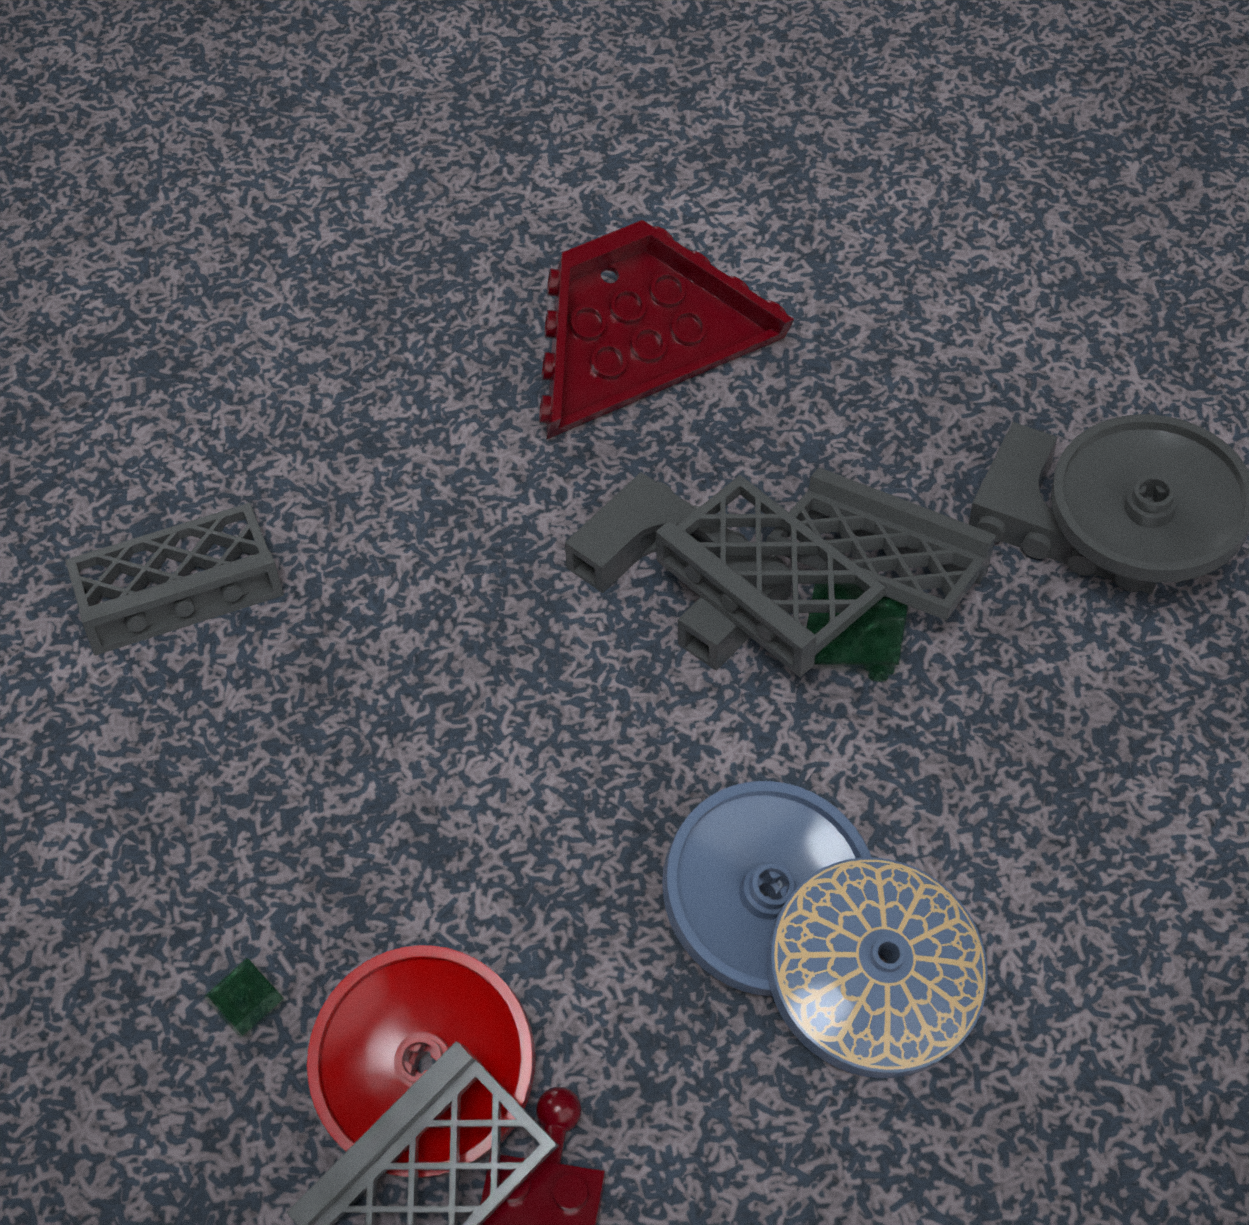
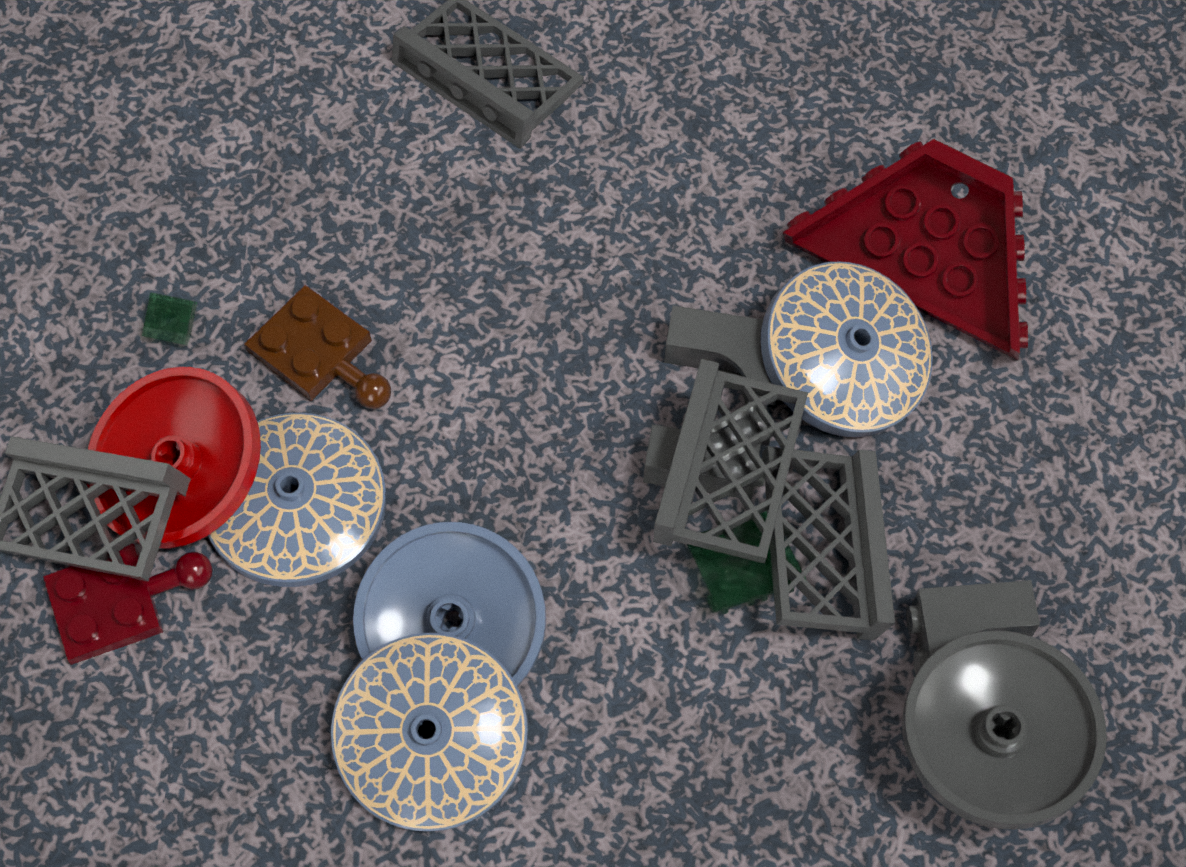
camera: 55 degrees right, 10 degrees up
none -> sand blue dish [208,413,386,587]
none -> reddish brown plate [244,285,391,409]
none -> sand blue dish [761,261,933,437]

